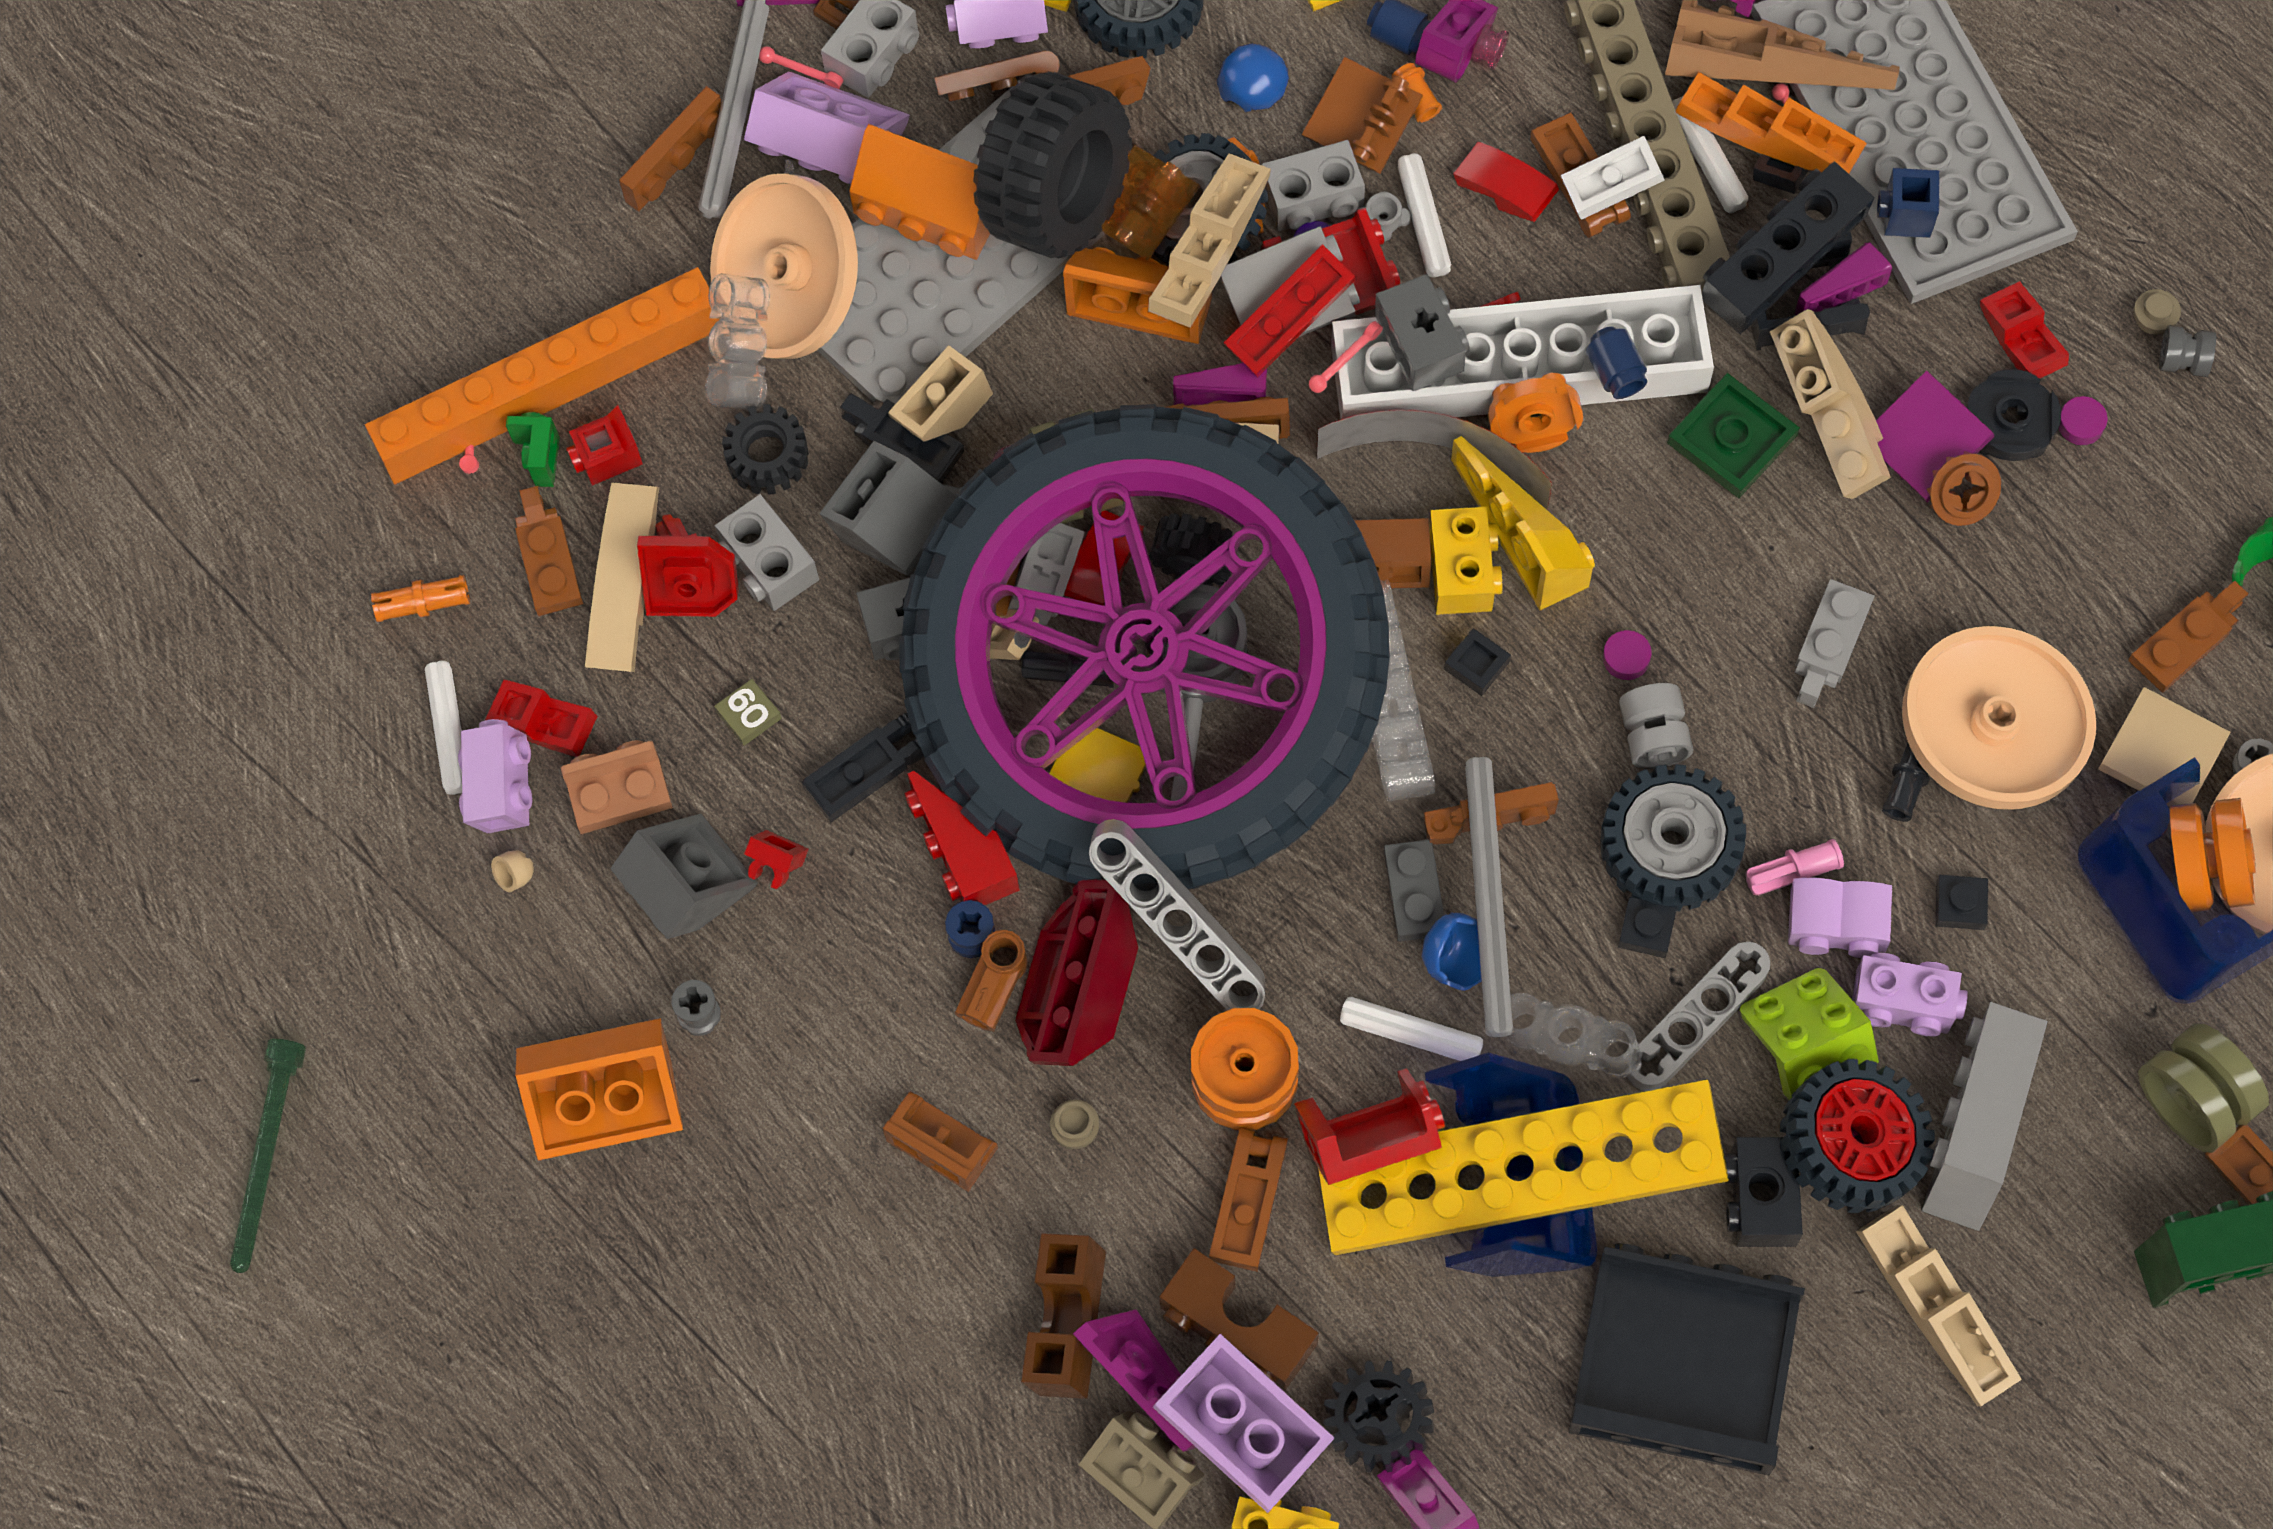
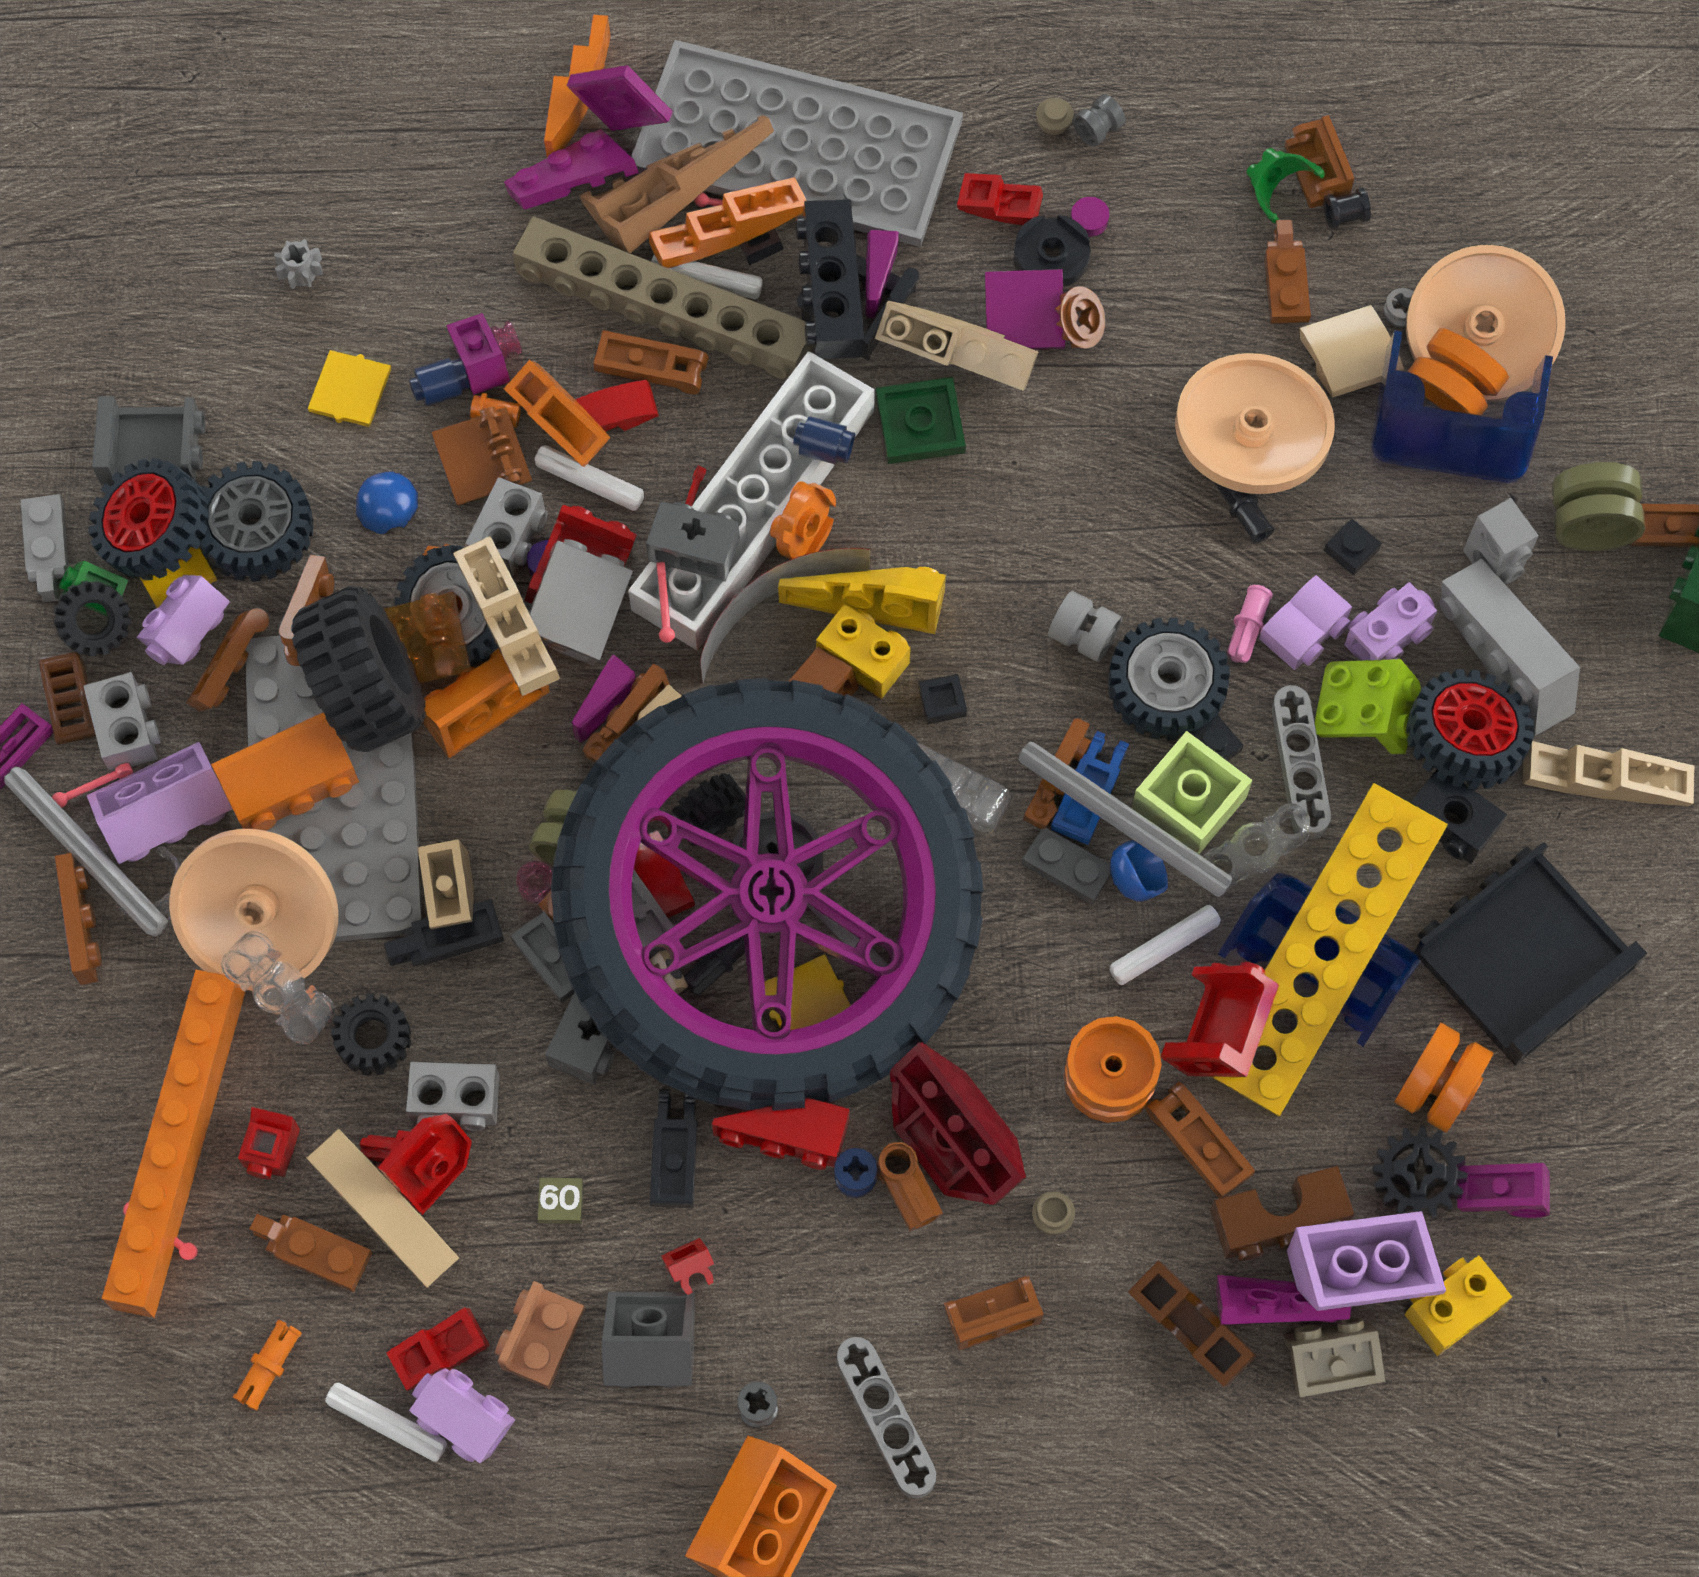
camera: 55 degrees left, 0 degrees up
tan hinge [491,850,534,892] -> none
green bracket [506,412,560,487] -> none
dark grey slope [819,441,957,576] -> none
light grey beam [1089,819,1265,1010] -> none
red plate [1223,244,1356,378] -> none
light grey plate [1358,191,1411,241] -> none
white plate [1561,136,1665,220] -> none
magenta tile [1603,630,1652,680] -> none
light grey hinge [1795,579,1874,708] -> none
dark blue brick [1877,168,1939,238] -> none
none -> orange slope [504,360,610,467]
none -> light grey beam [837,1337,936,1499]
none -> blue hinge [1051,731,1129,845]
none -> yellowish green brick [1132,731,1252,854]
none -> orange wheel [1394,1022,1494,1133]
none -> light grey brick [1463,498,1539,584]

